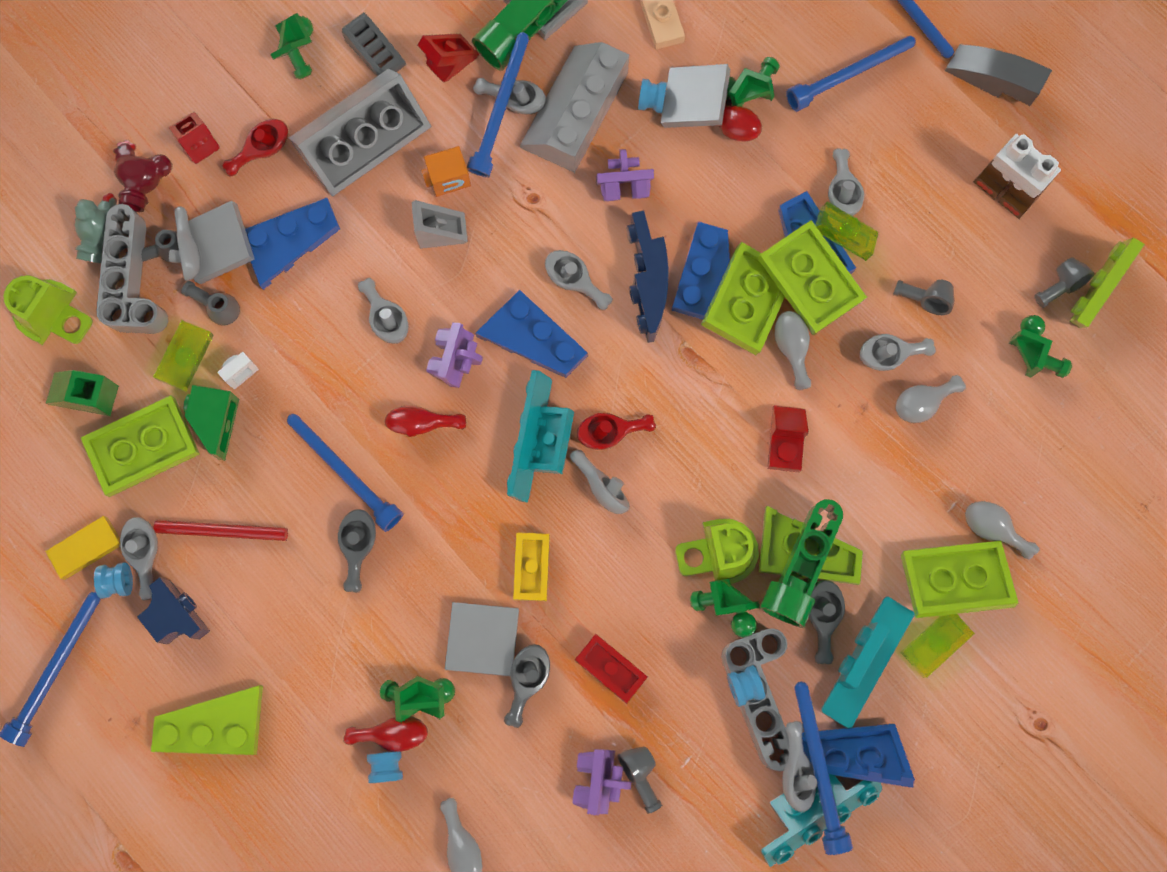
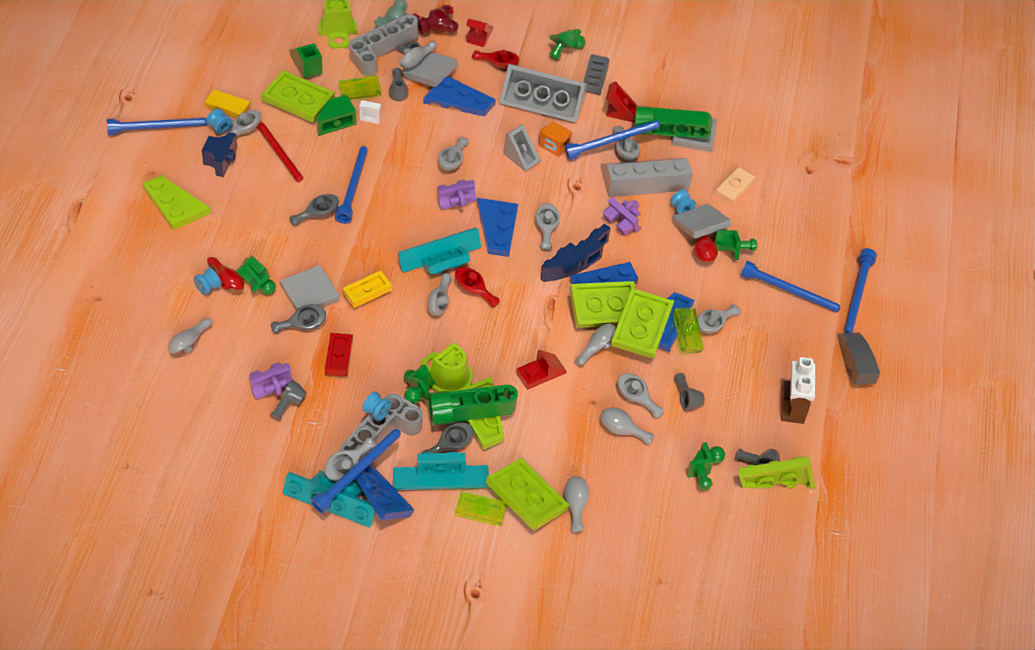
camera: 50 degrees right, 25 degrees down
red piece [385,405,467,437] -> none

